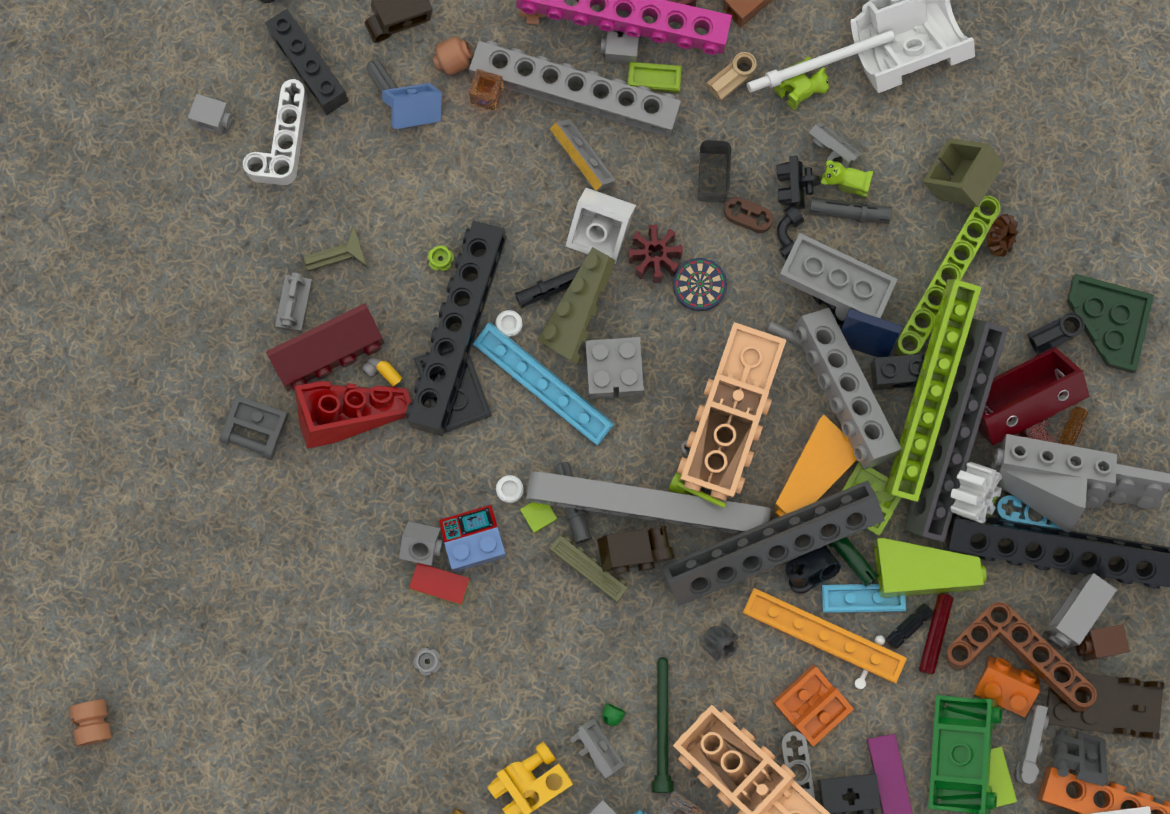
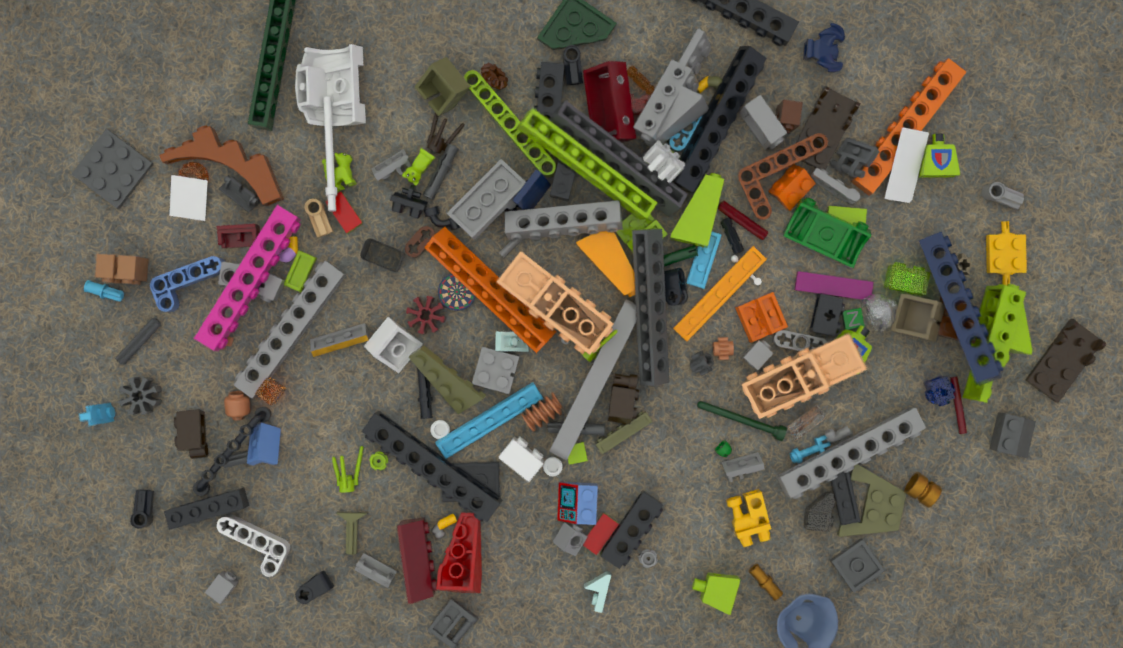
camera: 70 degrees left, 10 degrees up
none -> black bar [193,407,271,496]
none -> arm [279,236,298,263]
none -> black piece [295,570,334,604]
none -> red tile [325,191,363,234]
none -> lime plant [332,446,364,493]
none -> orange brick [424,227,557,353]
none -> dark brown plant [426,113,465,154]
none -> light aqua slope [495,331,529,352]
none -> white brick [498,436,544,482]
none -> nougat piece [520,392,563,432]
none -> black brick [534,62,564,118]
none -> light aqua slope [584,571,611,613]
none -> black brick [600,490,663,569]
none -> lime torso [692,572,741,615]
none -> arm [697,76,722,94]
none -> nougat gear [713,337,734,360]
none -> light grey brick [741,340,773,370]

